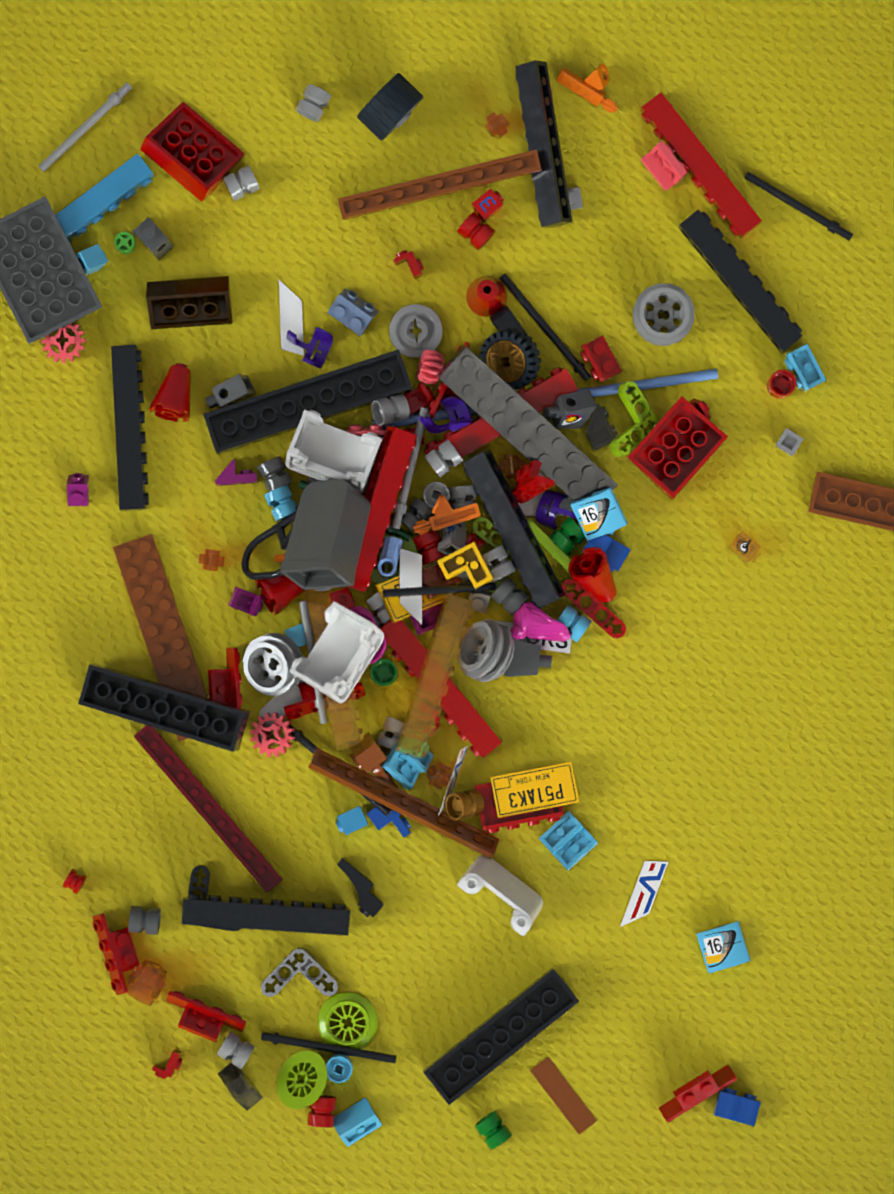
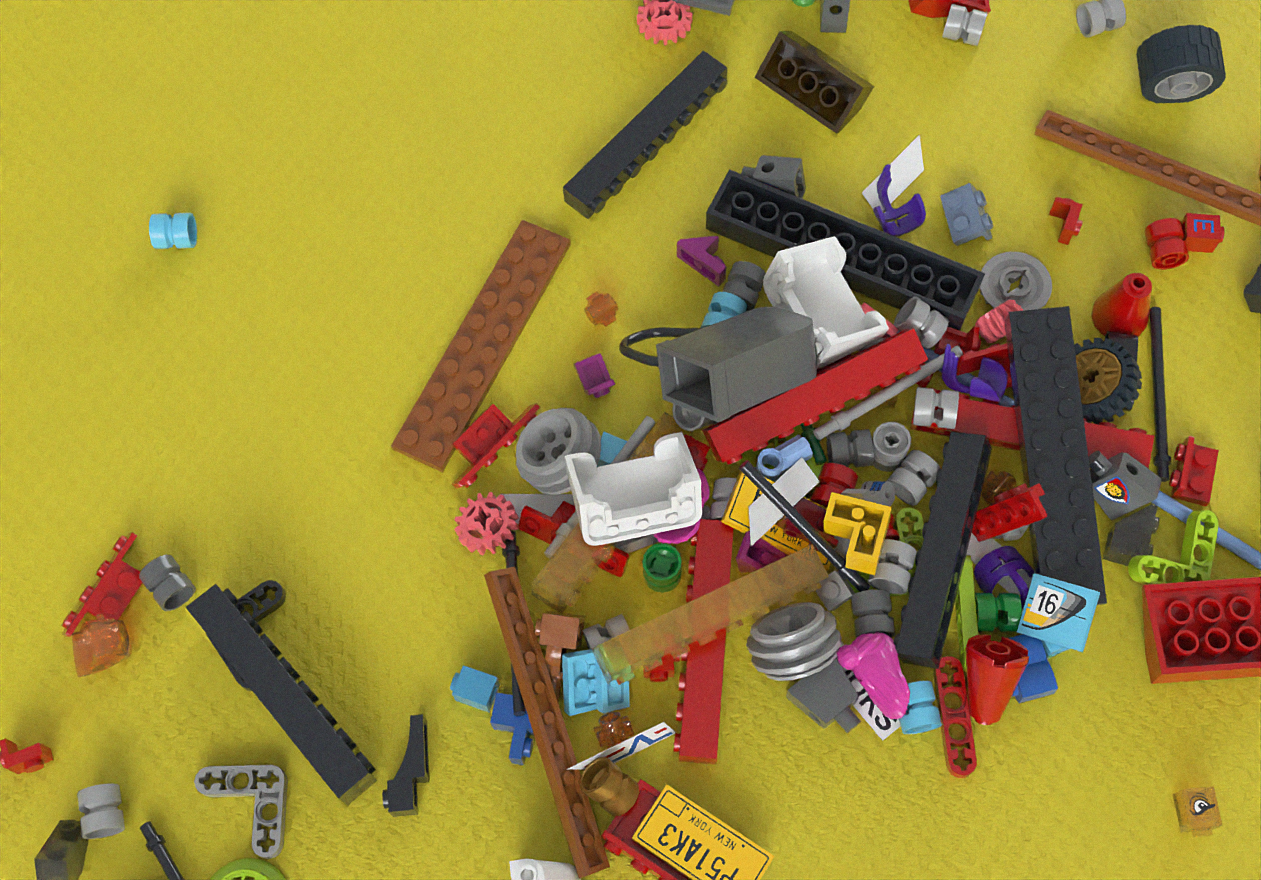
camera: 50 degrees right, 20 degrees down
red wheel [62,869,87,895] -> none
magenta bracket [67,473,89,506] -> none
black brick [78,664,250,752] -> none
dark red plate [134,725,283,893] -> none
red cone [149,363,191,422] -> none
red bracket [166,991,246,1042] -> none
red cone [255,575,305,615] -> none
orange piece [412,494,481,535] -> none

